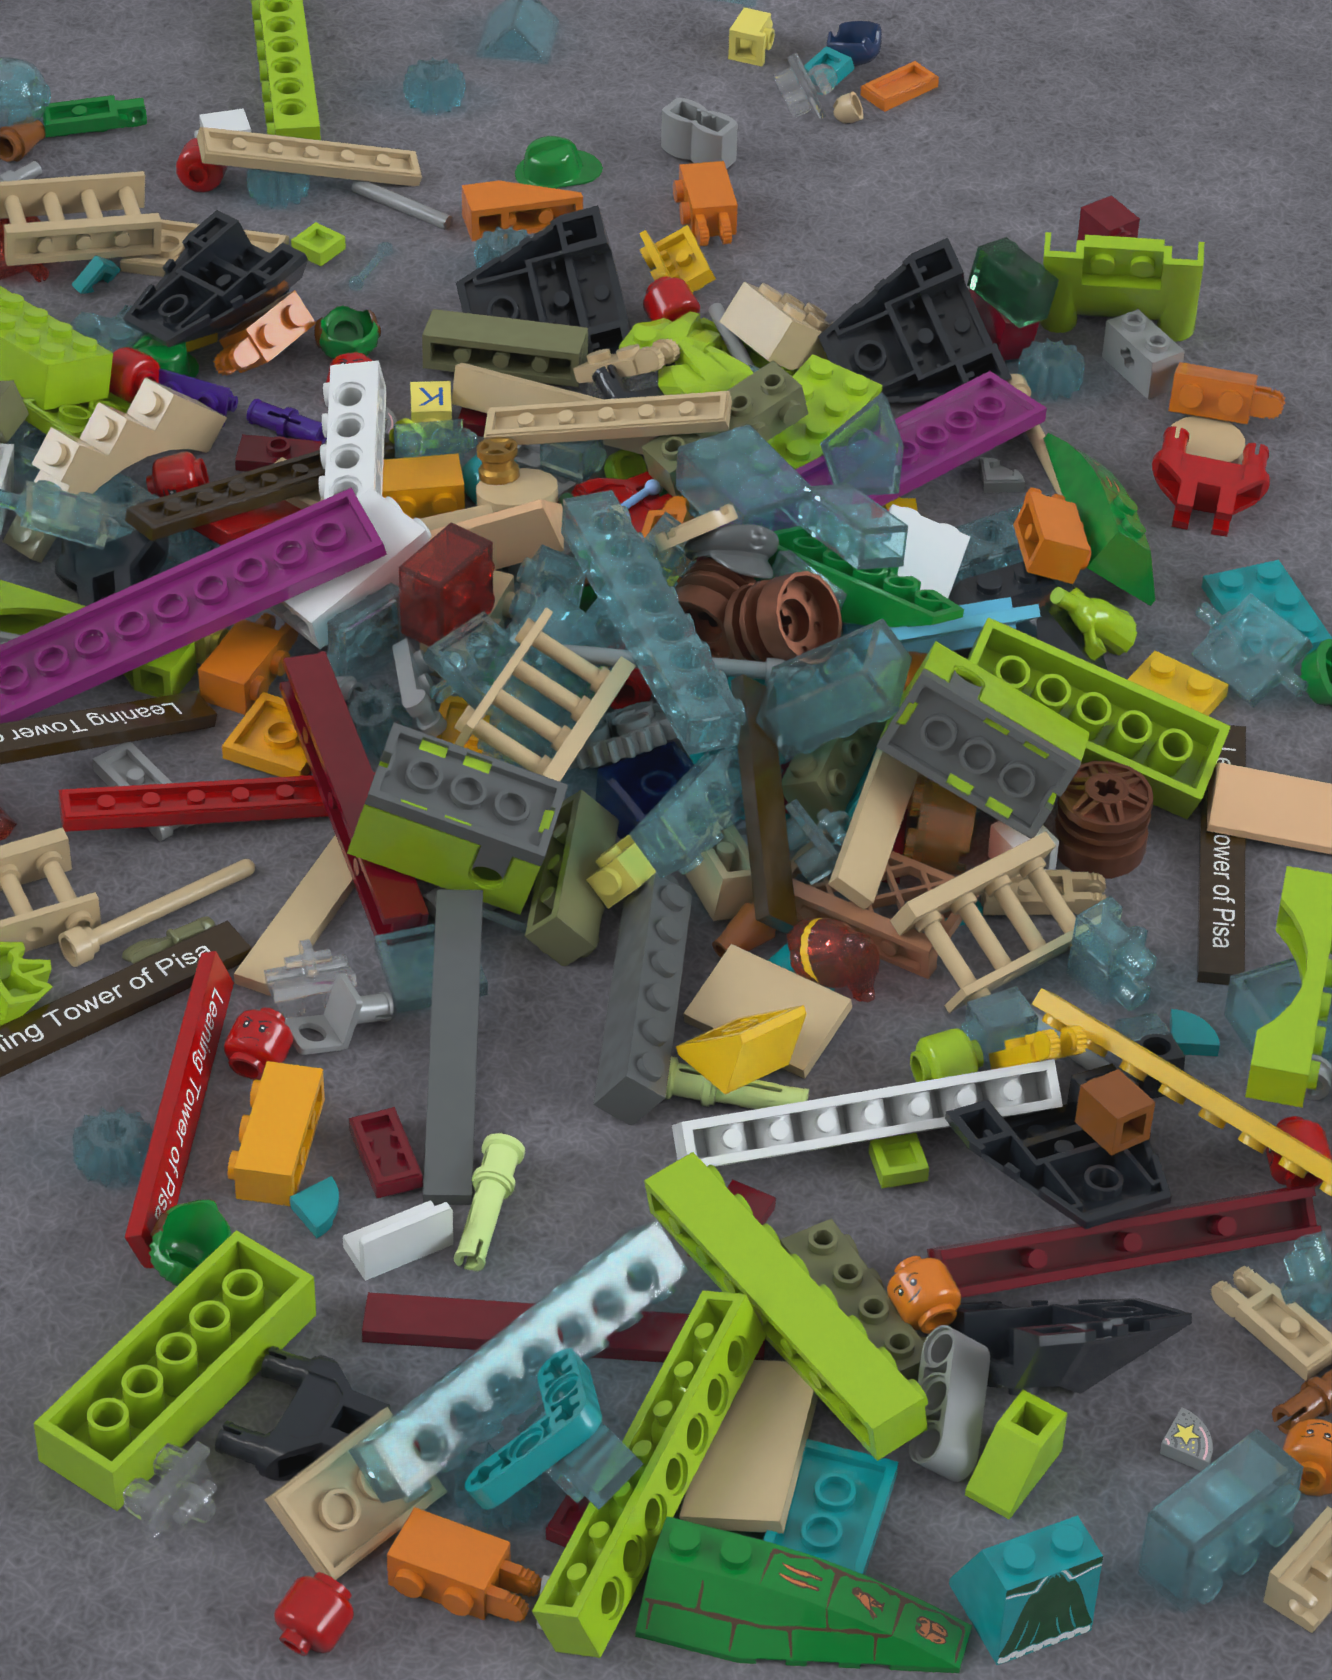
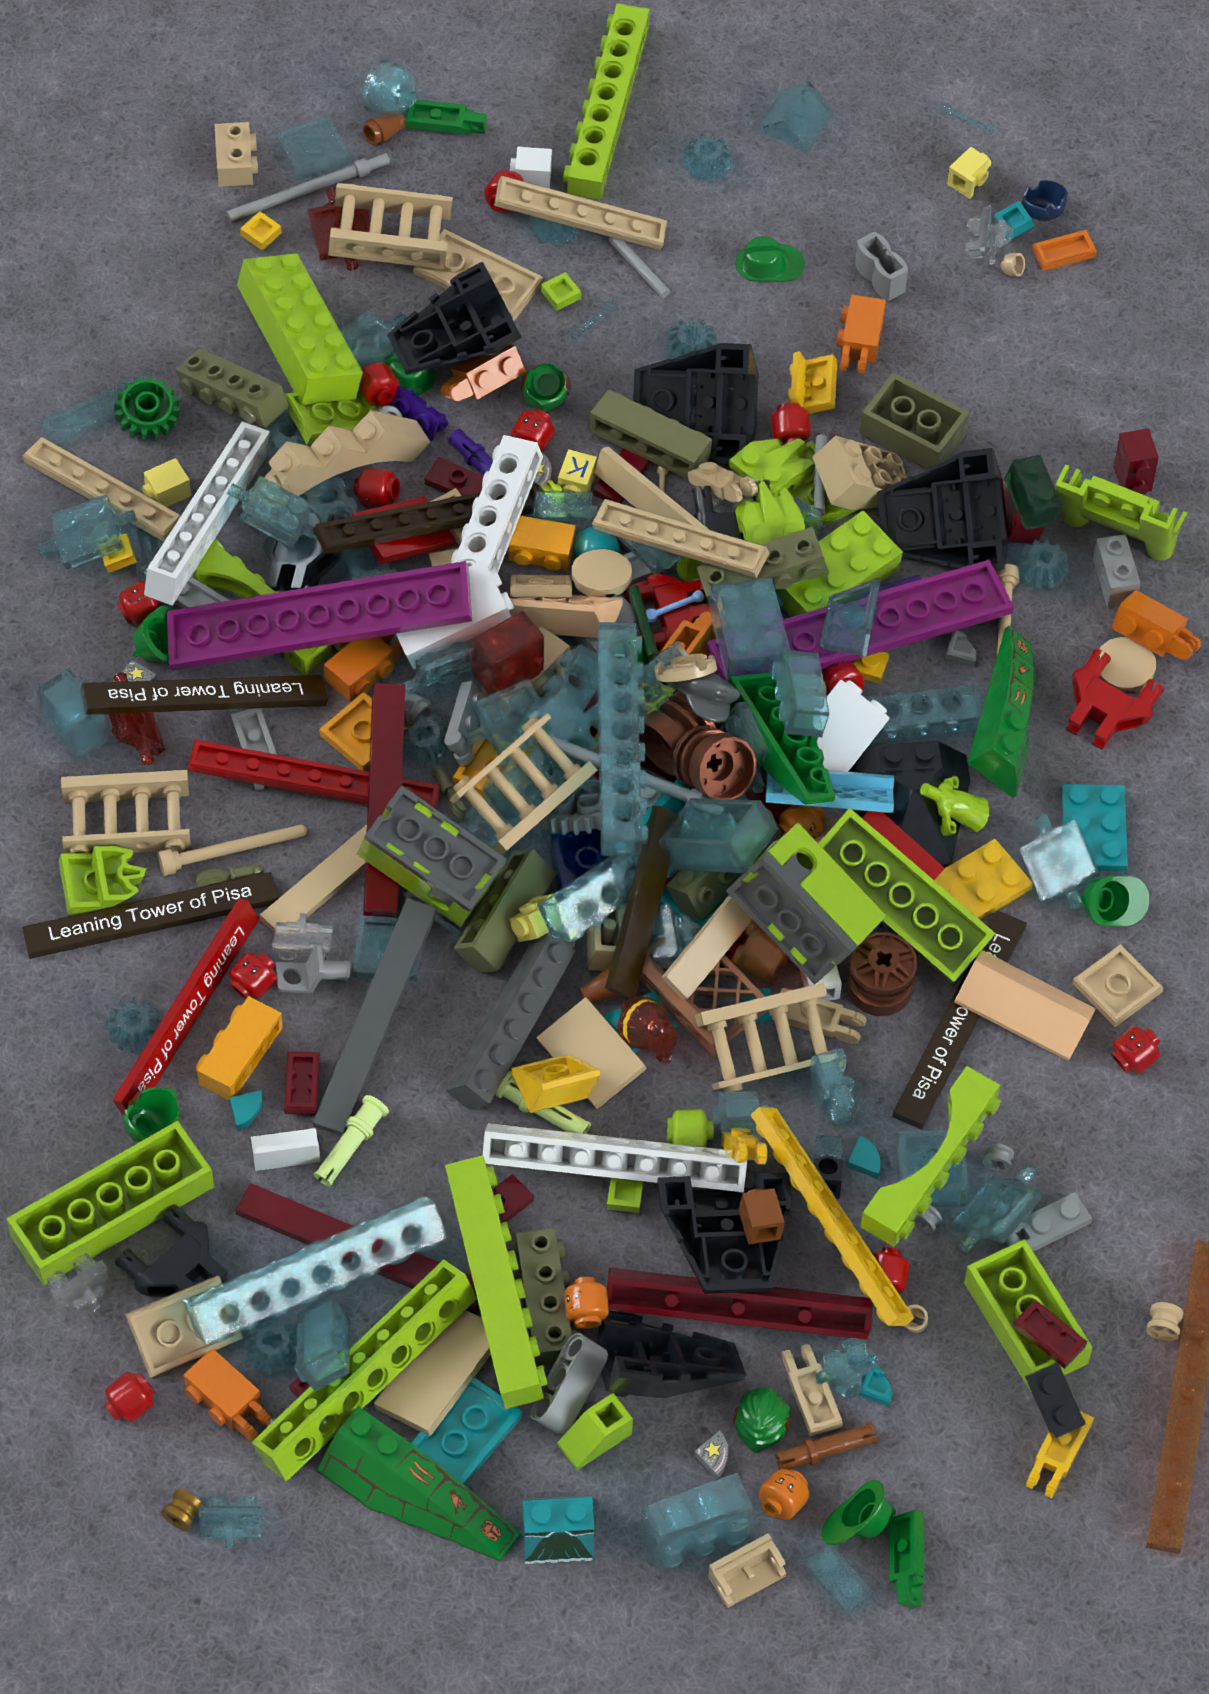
camera: 20 degrees right, 15 degrees up
teal tile [71,255,121,294] -> none
orange slope [462,180,583,241] -> none
teal beam [465,1348,602,1510] -> none
pearl gold wheel [477,437,520,485] -> none
orange hinge [1013,487,1091,584] -> none
none -> green hair [733,1387,790,1453]
none -> olive brick [860,372,970,469]

